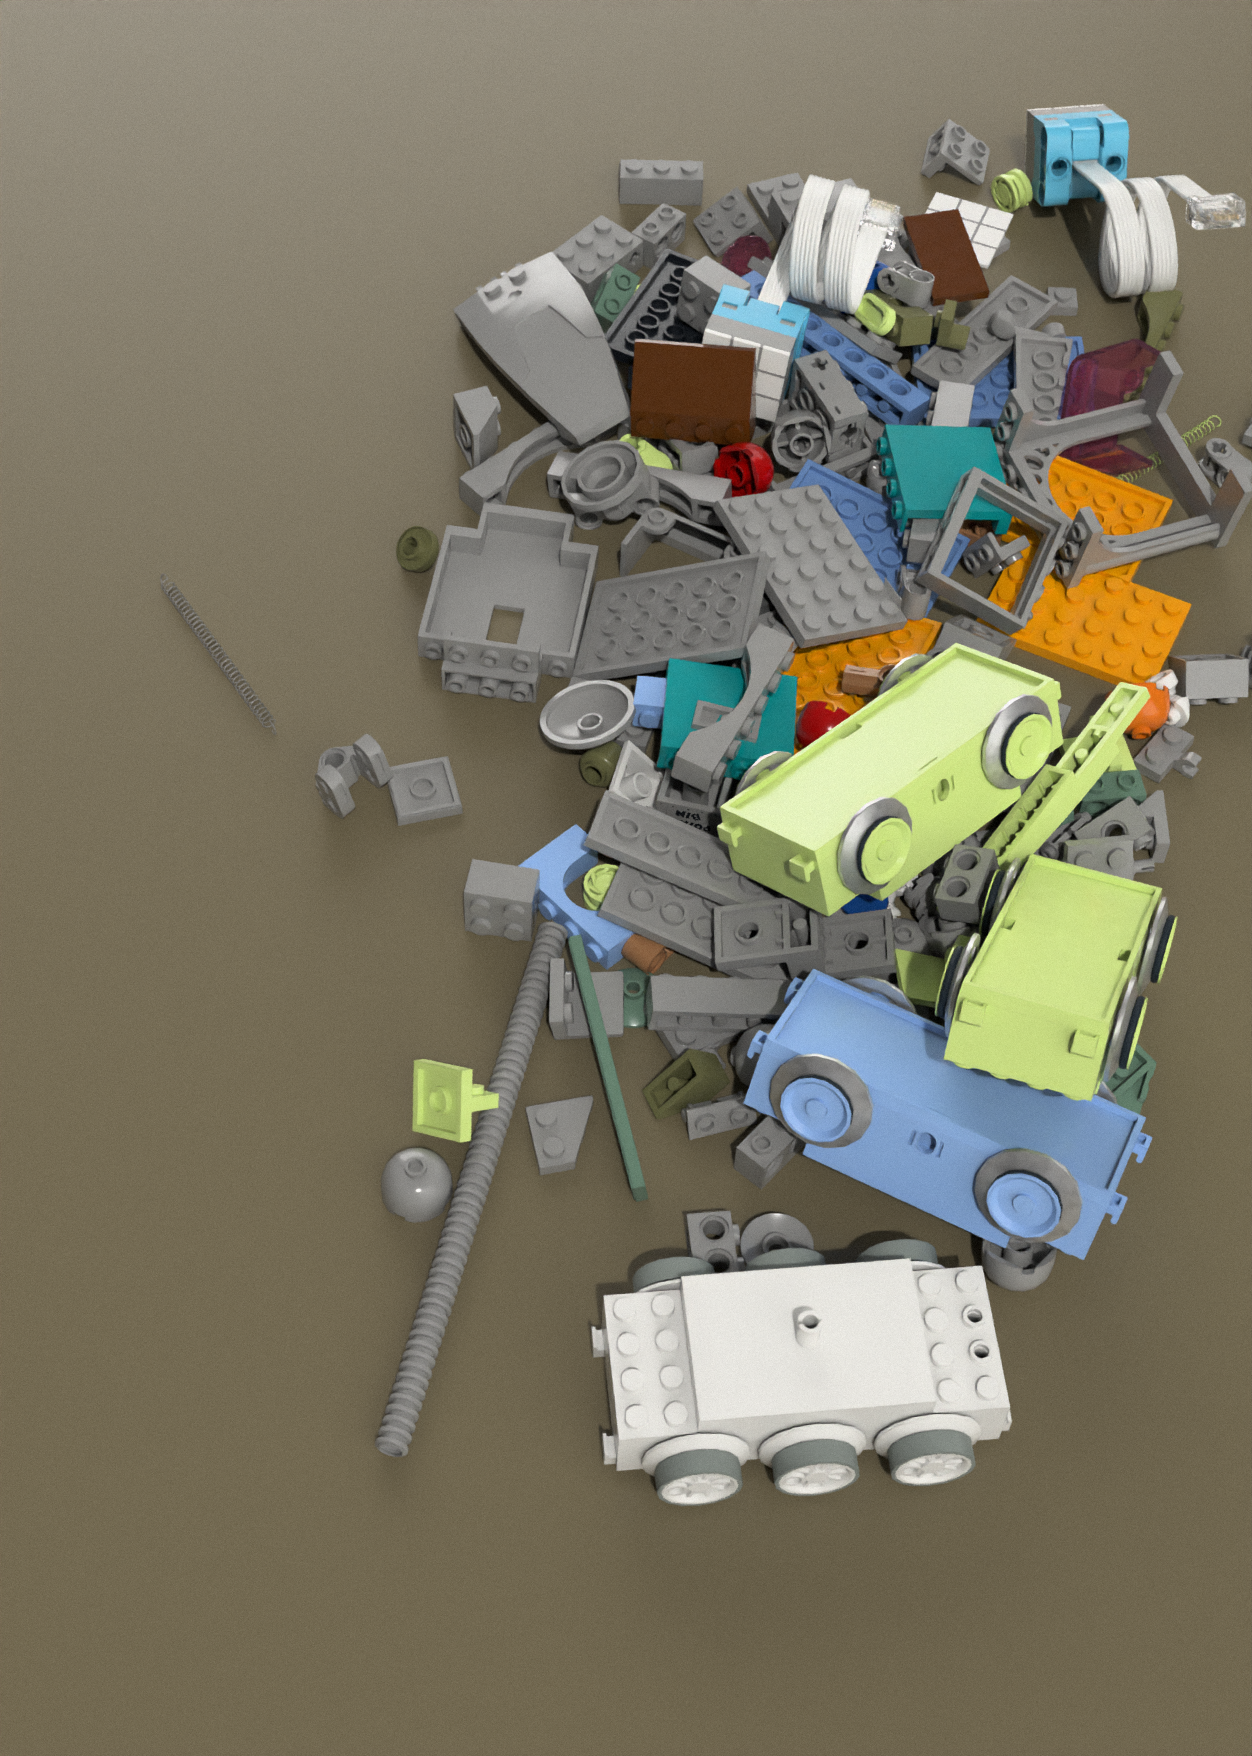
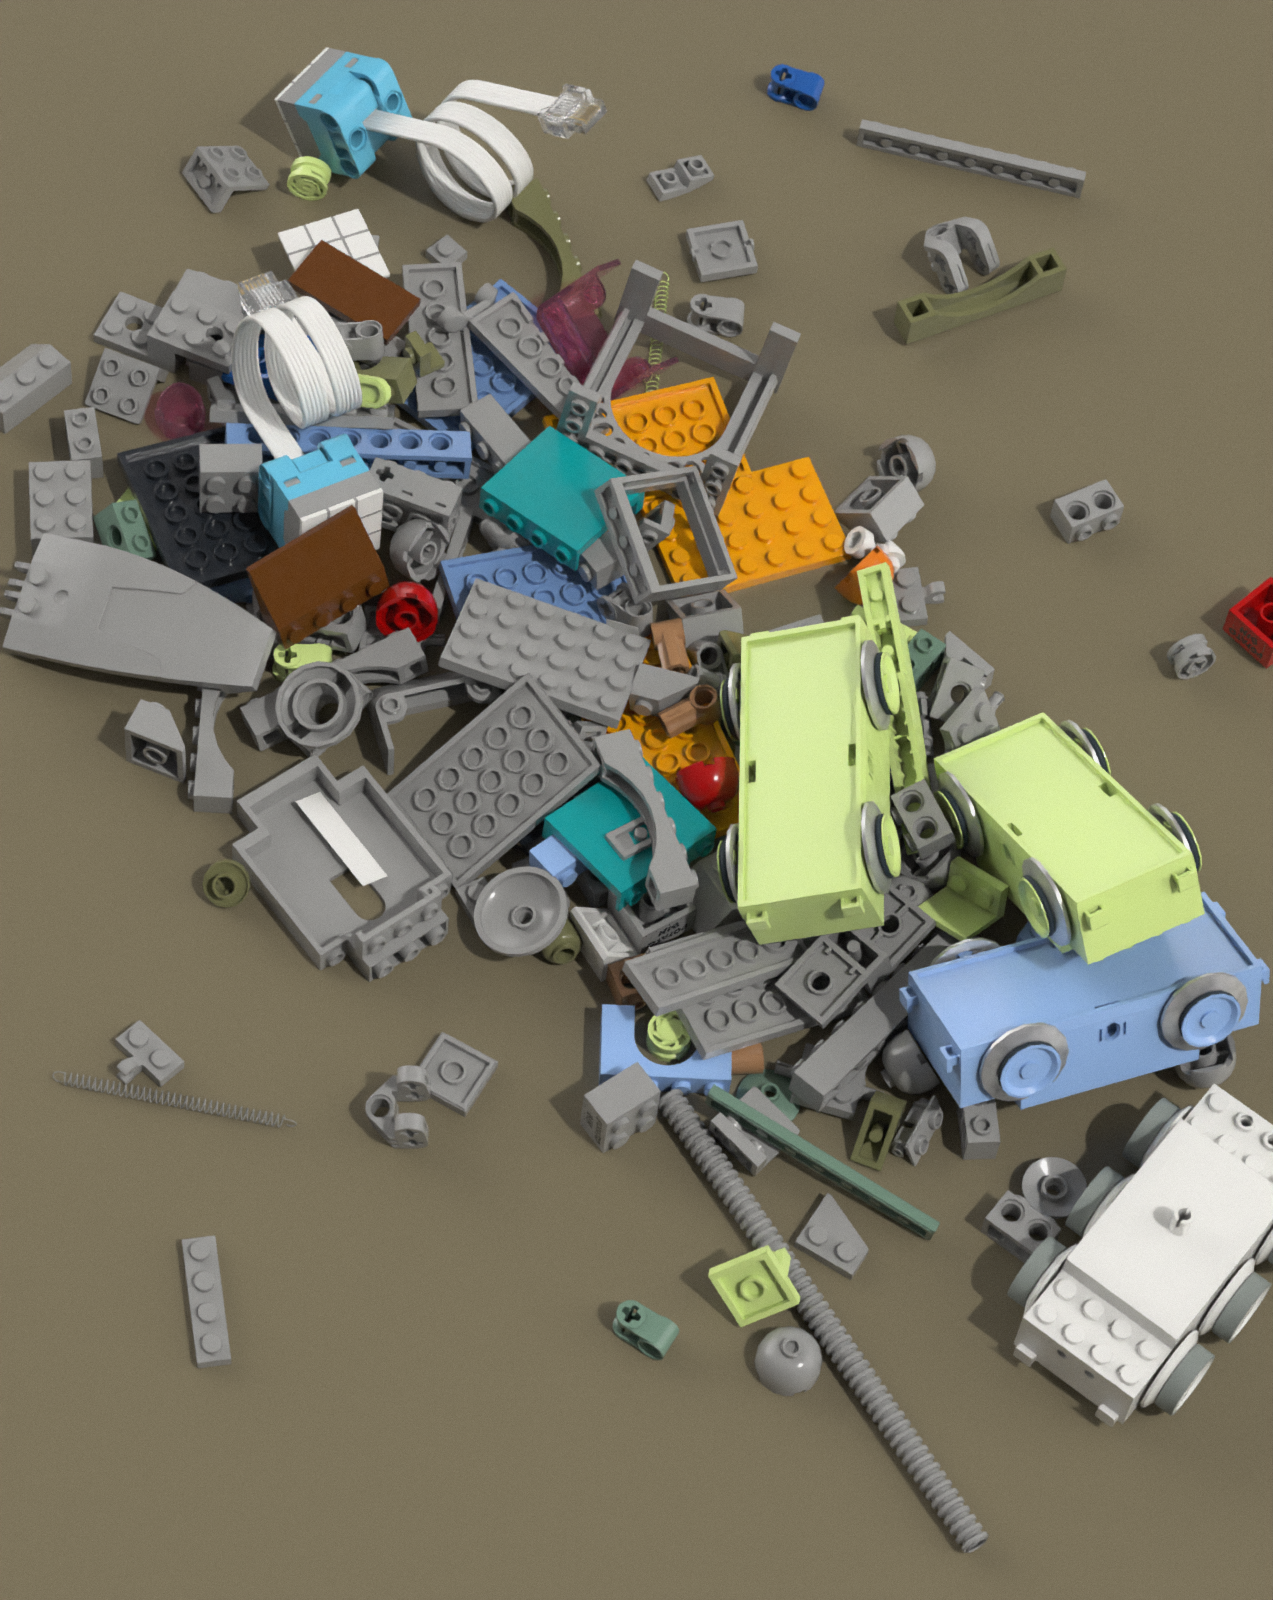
camera: 50 degrees left, 5 degrees up
none -> light grey plate [115,1020,185,1087]
none -> light grey plate [182,1235,231,1368]
none -> white sticker [295,792,388,886]
none -> sand green piece [612,1300,680,1360]
none -> light grey slope [629,663,700,717]
none -> medium nougat piece [650,618,689,674]

